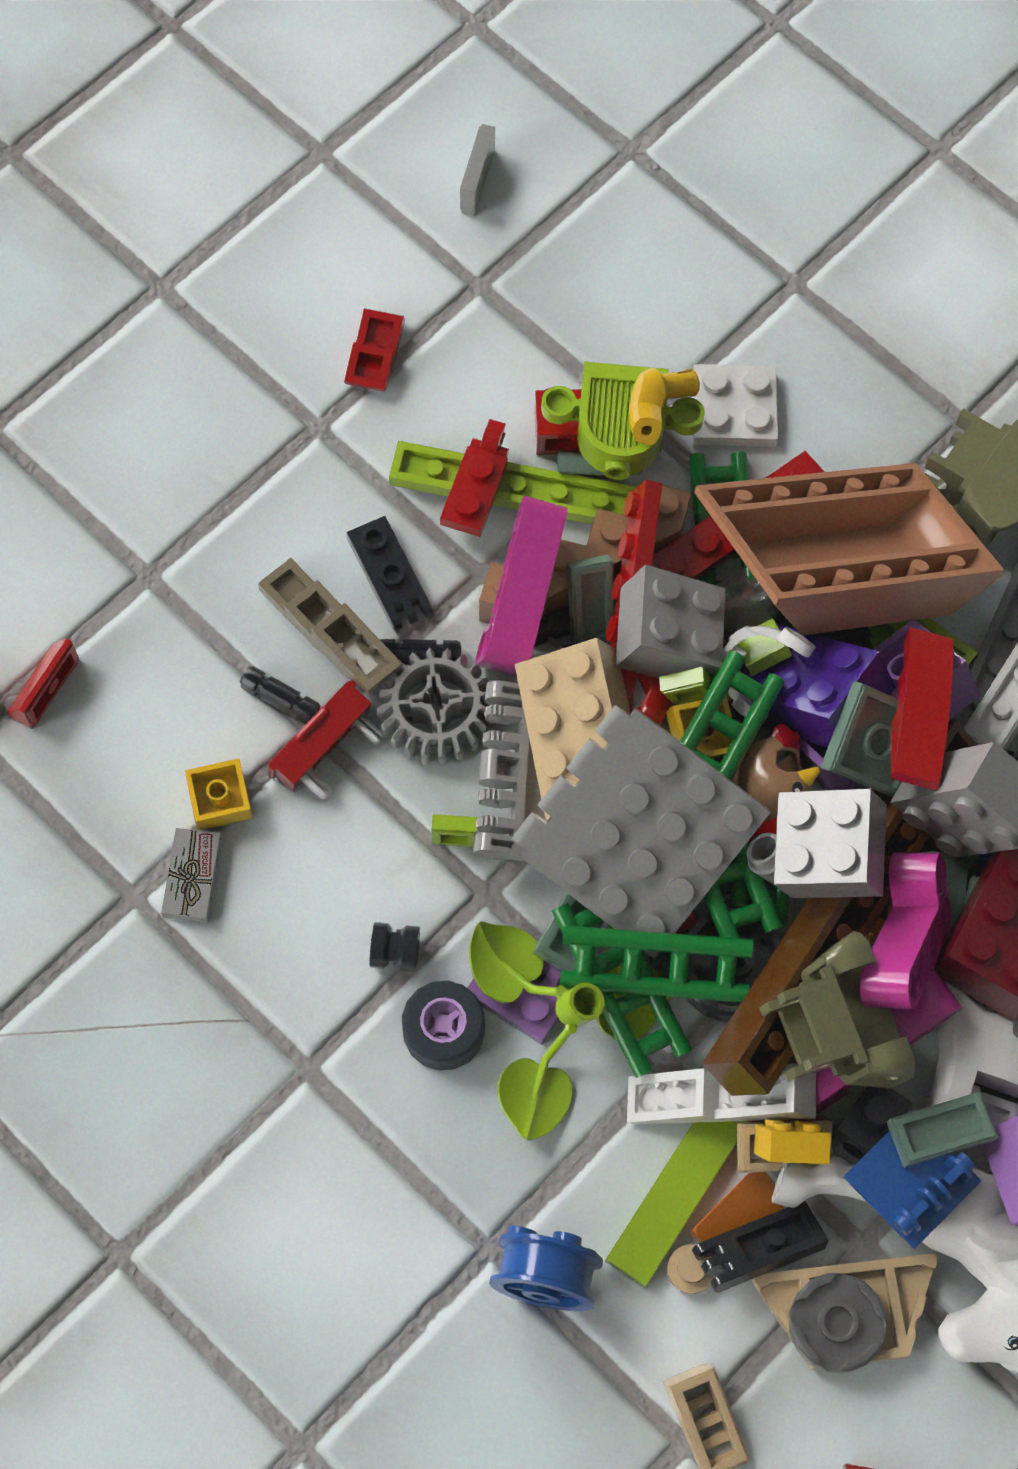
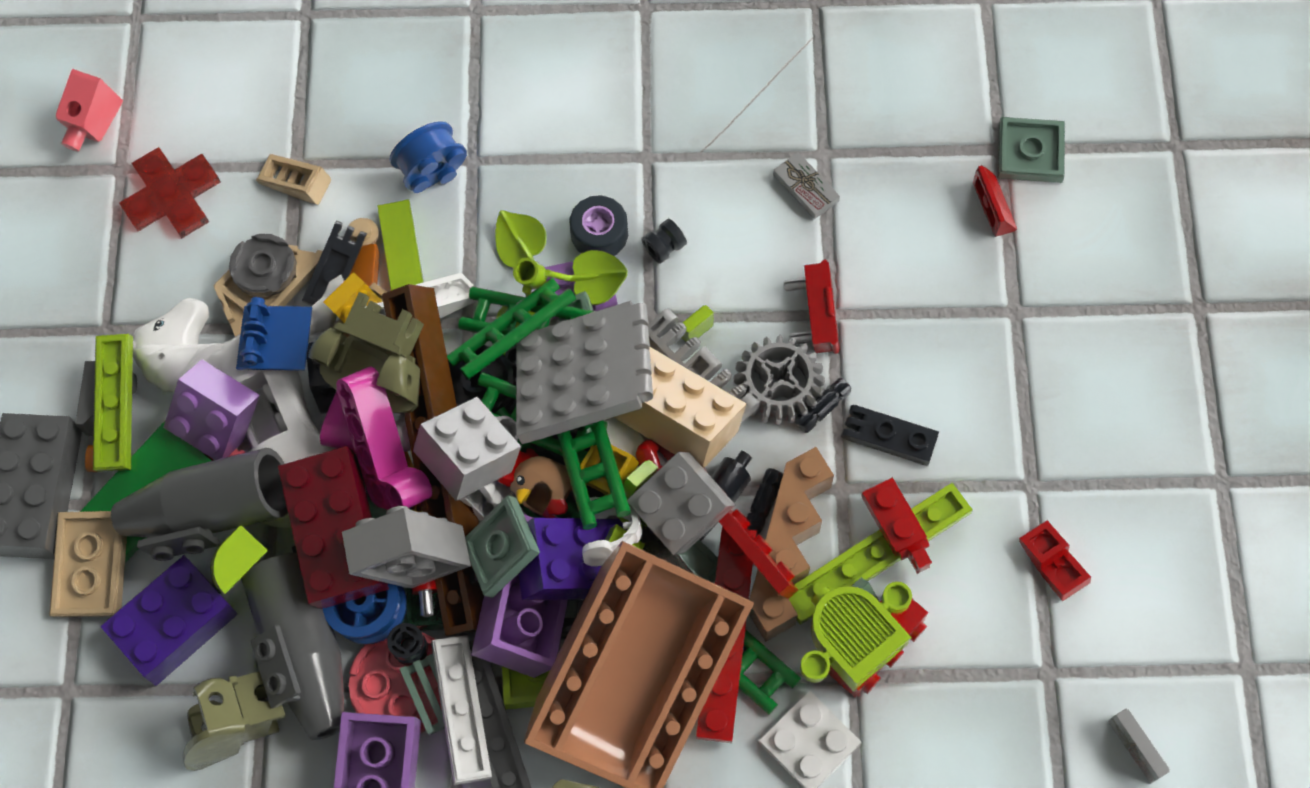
camera: 140 degrees right, 0 degrees up
yellow piece [184,758,253,830] -> none
black axle [240,666,321,724] -> none
dark tan slope [258,558,402,694] -> none
dark pink beam [475,496,567,677] -> none
sand green tile [566,555,615,643] -> none
yellow arm [629,368,700,445] -> none
sand green tile [887,1092,998,1168] -> none
red slope [891,627,953,791] -> none

